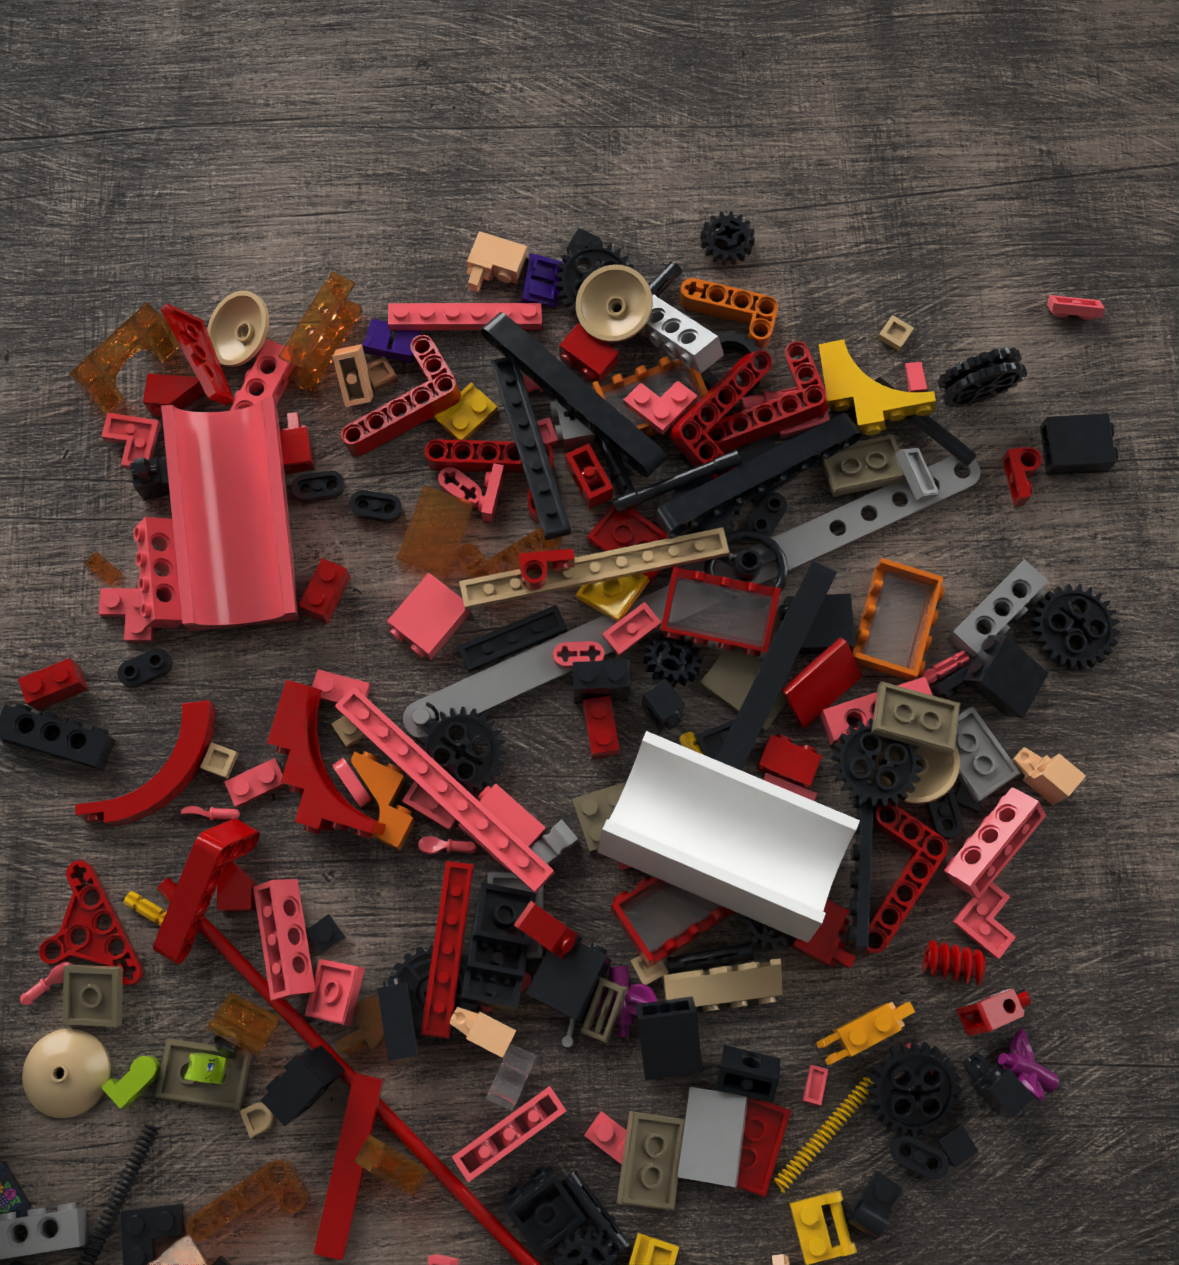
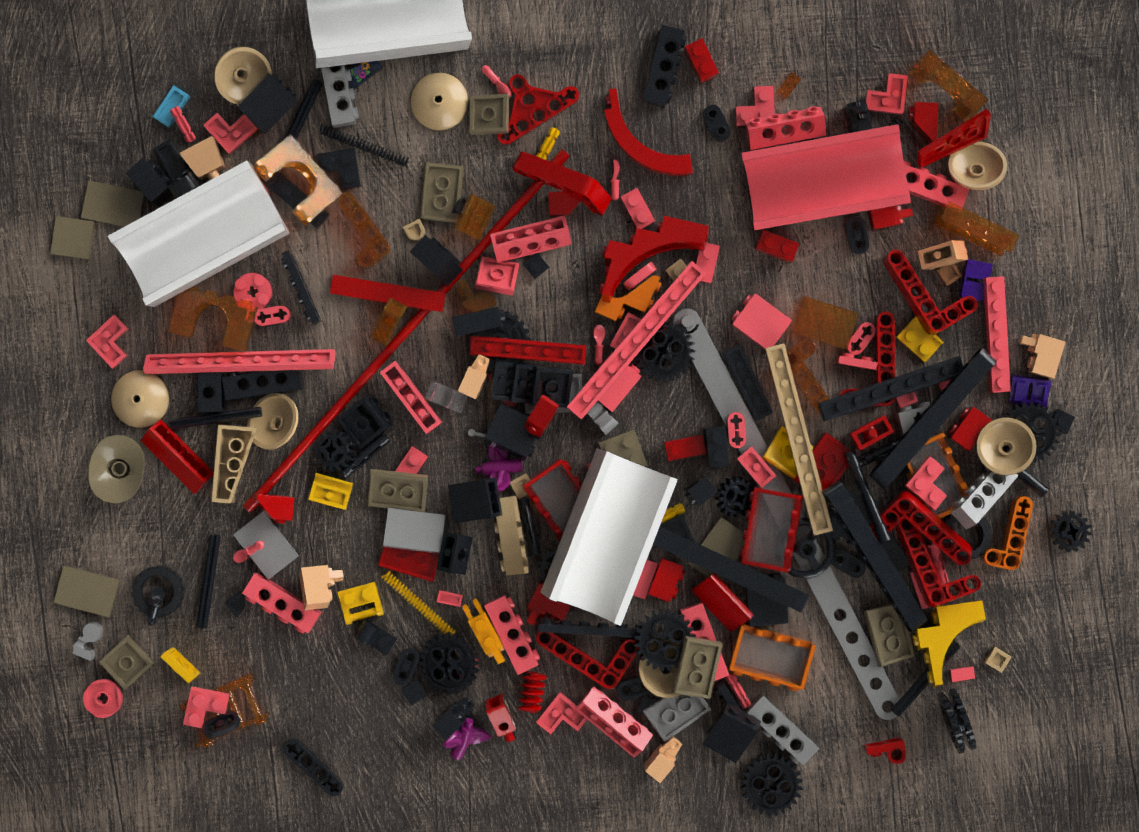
camera: 90 degrees right, 15 degrees up
lime leg [101,1056,161,1109] -> none
lime leg [184,1053,228,1084] -> none
tan plate [200,742,239,779] -> none
black plate [349,490,403,523] -> none
red plate [519,549,575,591] -> none
dark tan tile [581,977,629,1044] -> none
light grey tile [895,448,939,500] -> none
black brick [1040,414,1118,475] -> none
coral plate [1047,295,1105,320] -> none
none -> coral brick [484,594,540,675]

